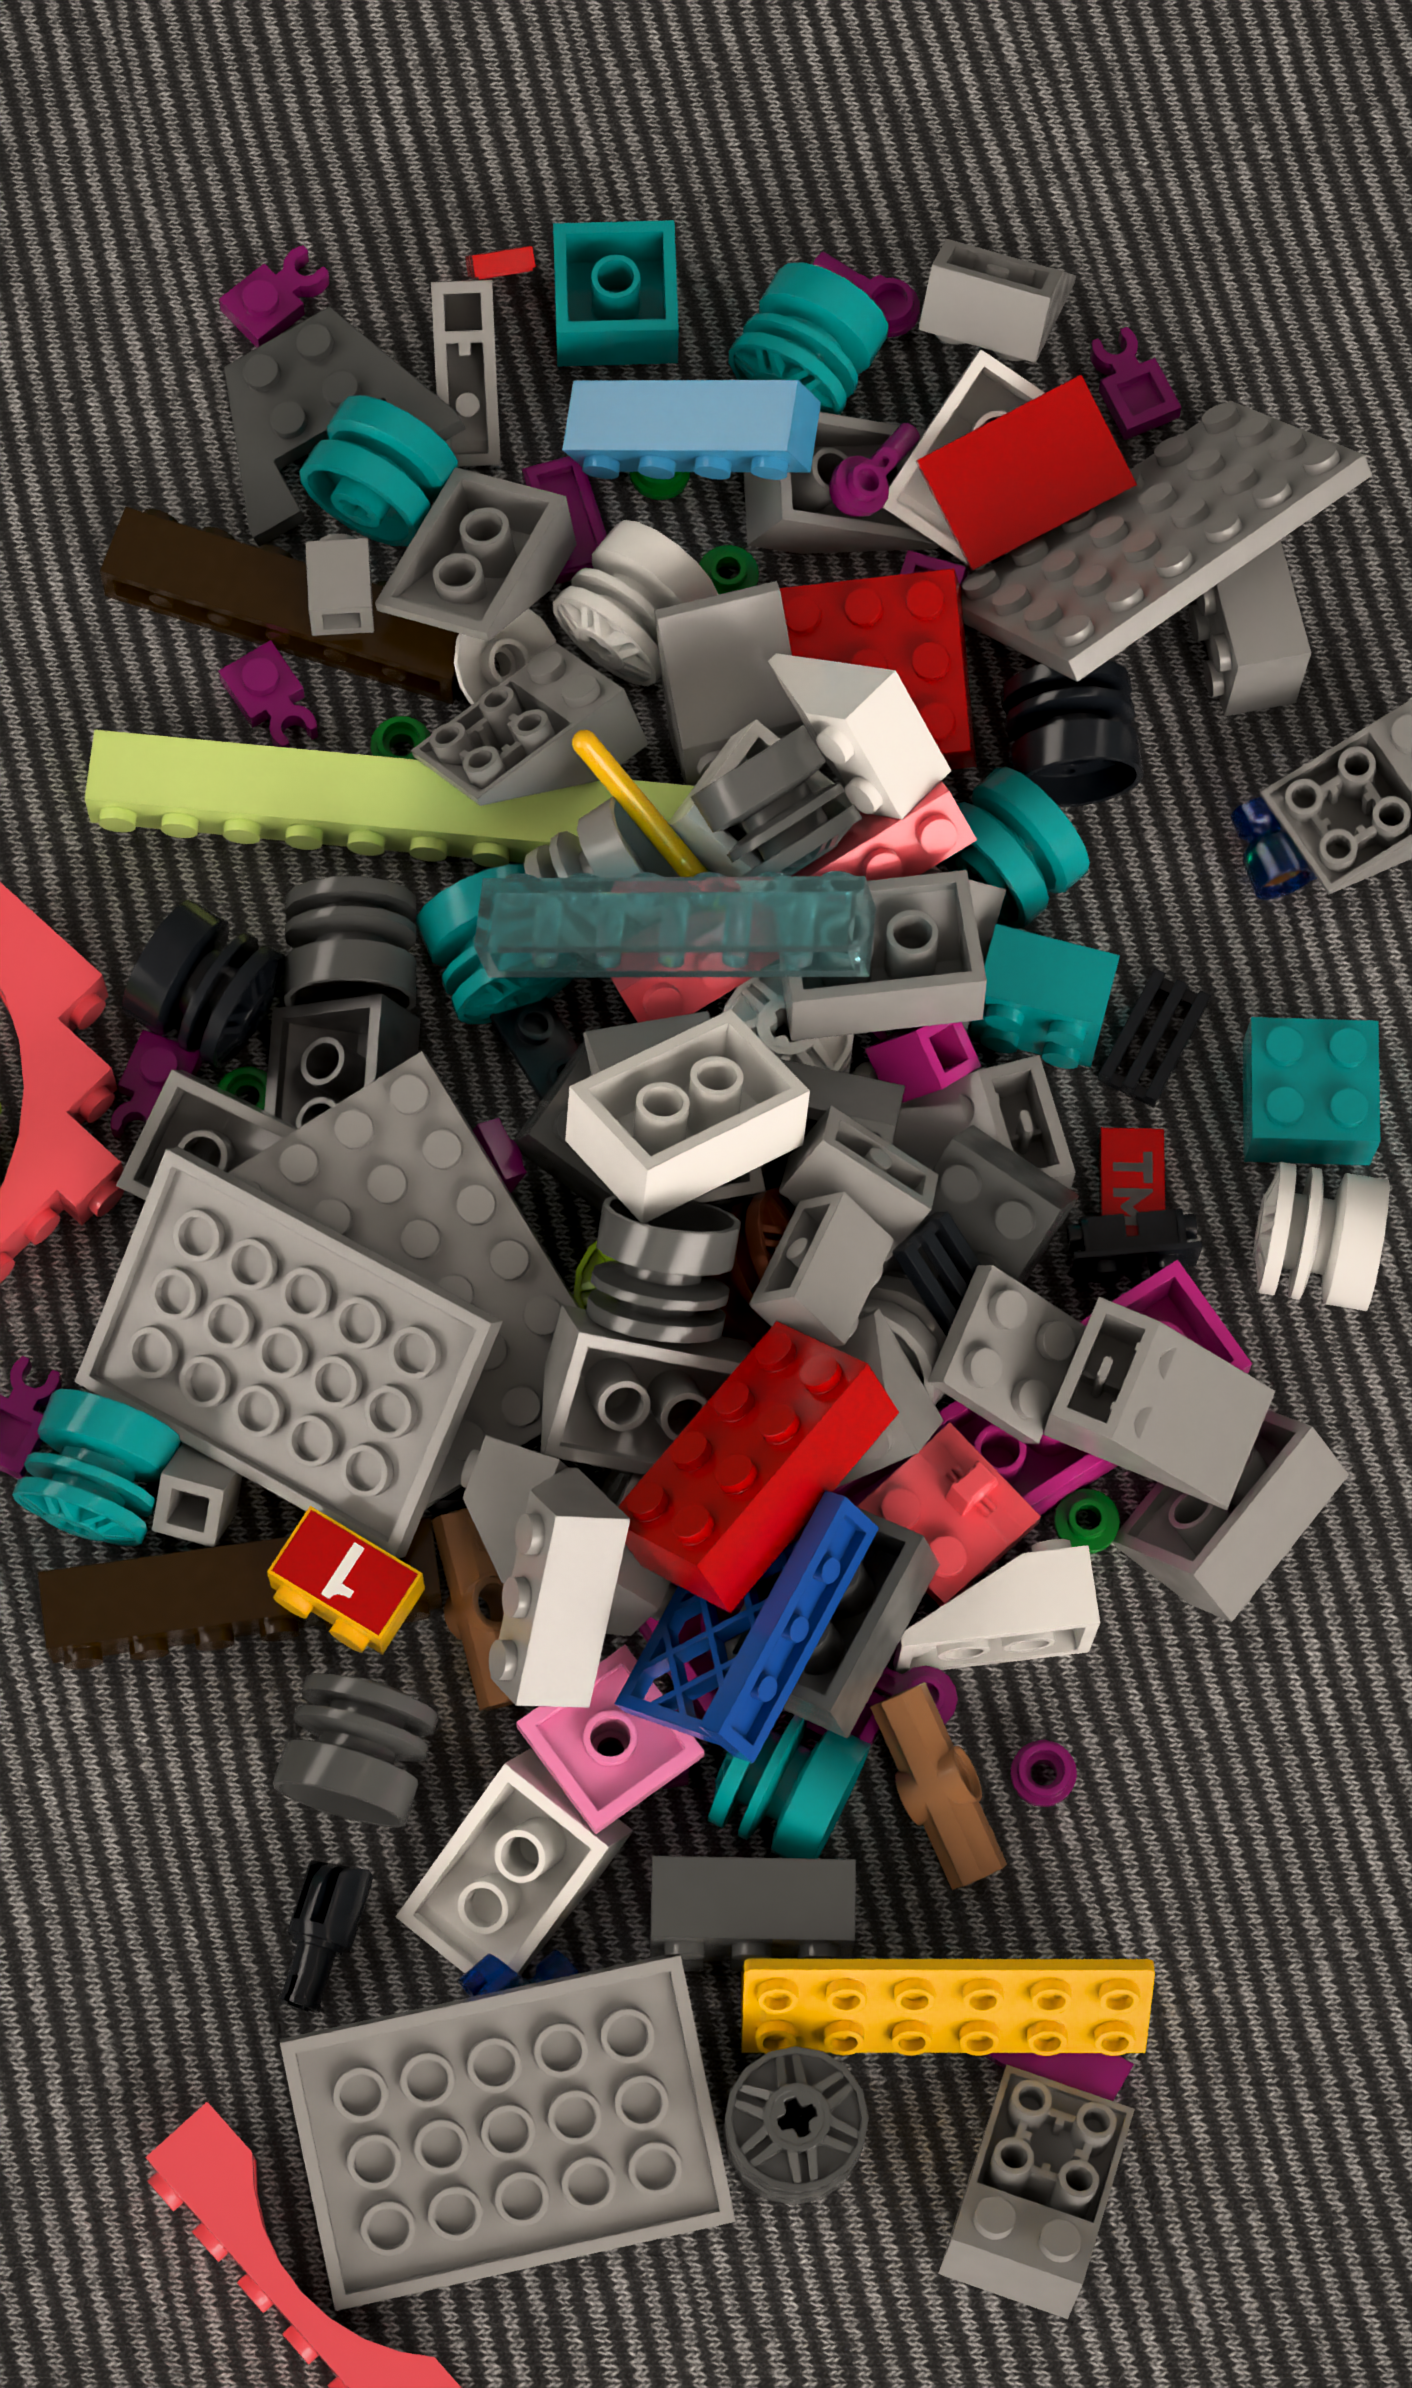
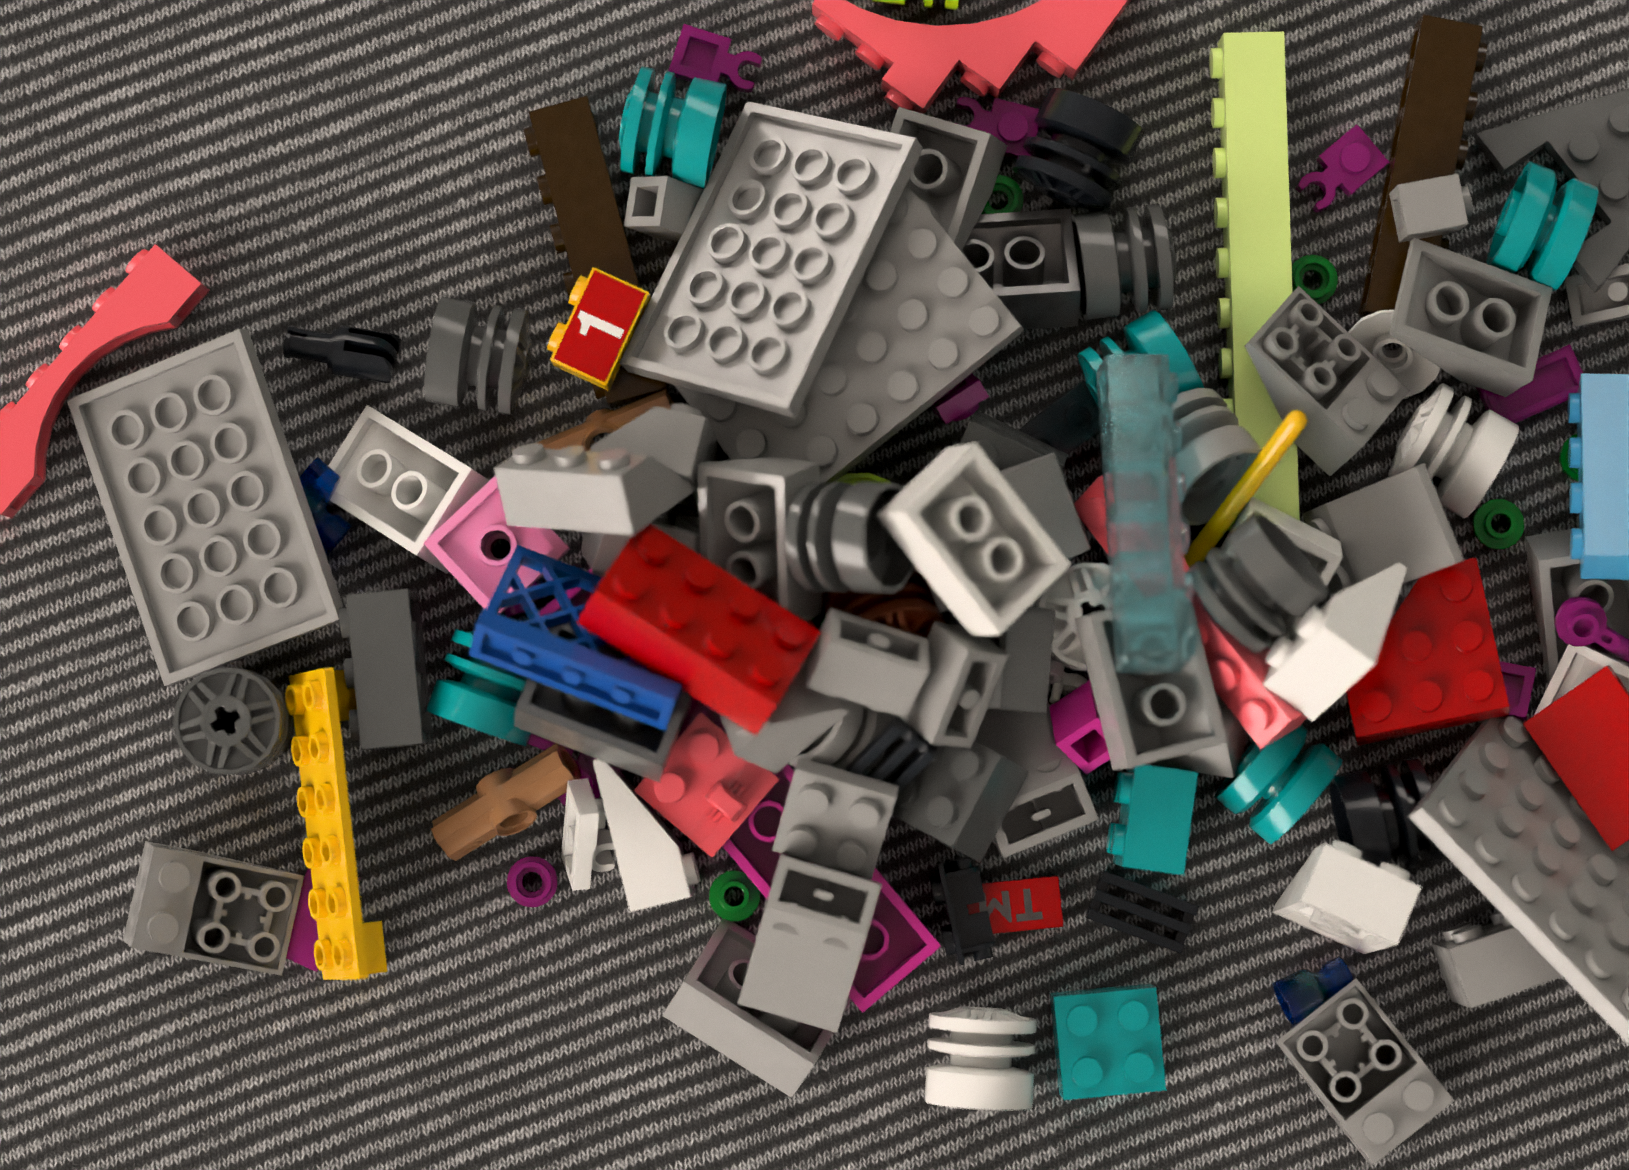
camera: 85 degrees right, 15 degrees up
none -> white plate [561,778,615,891]
none -> white slope [1272,840,1422,954]

